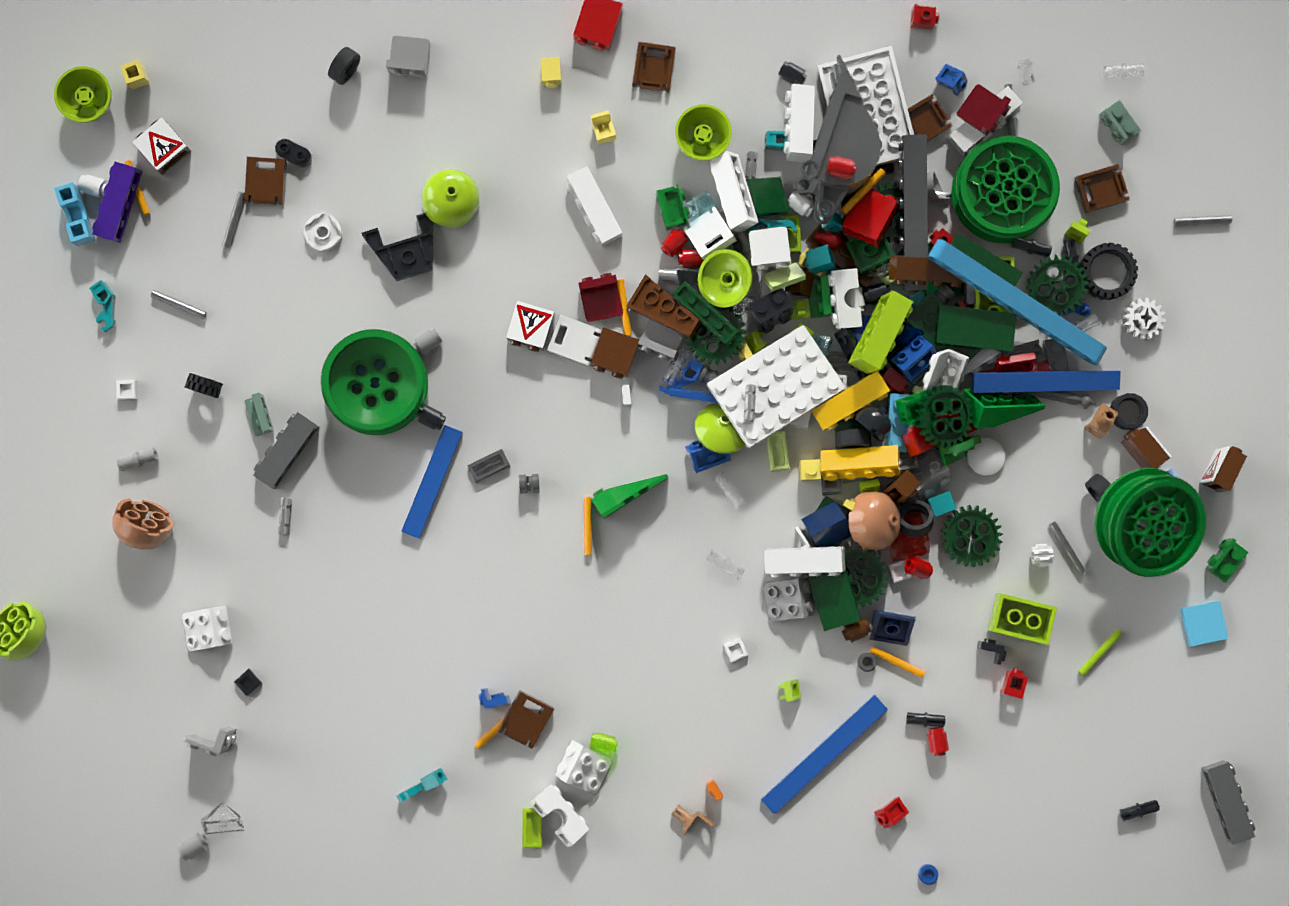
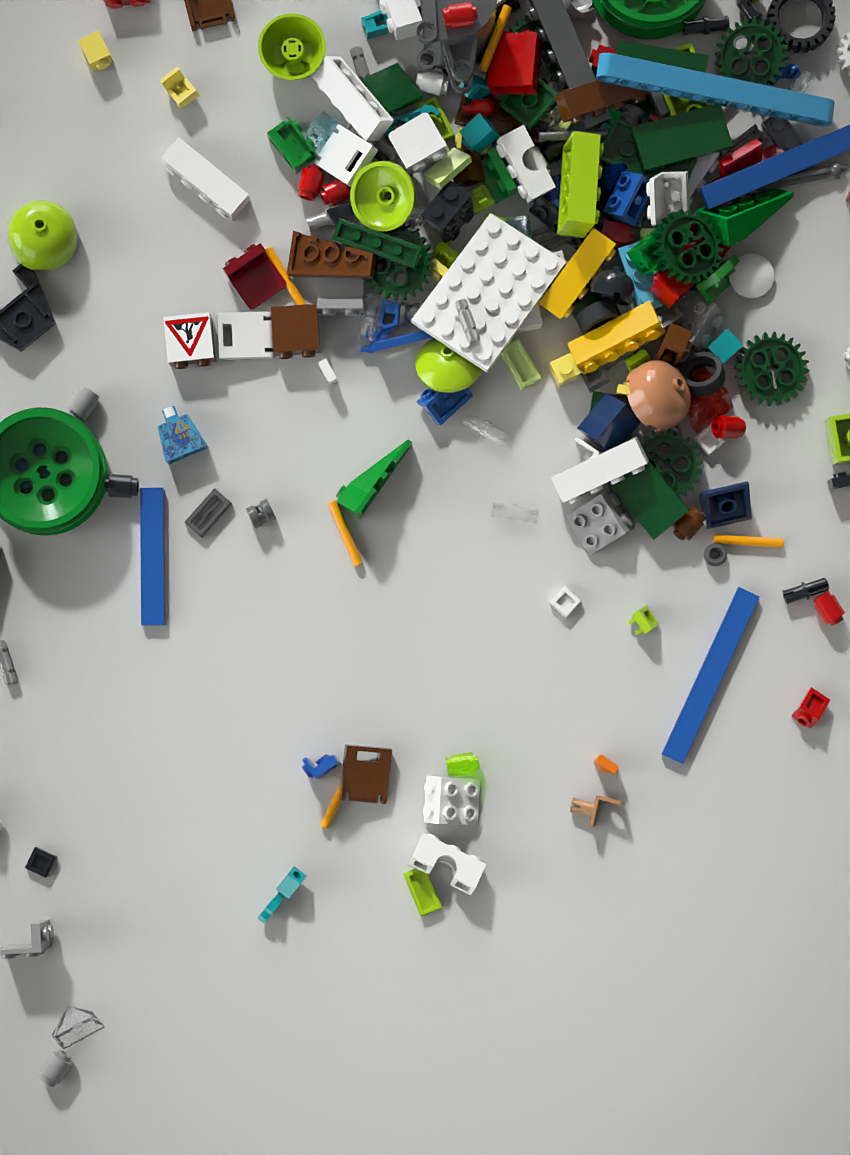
camera: 15 degrees left, 0 degrees up
none -> torso [158,406,209,465]
none -> flat silver bar [538,129,607,142]

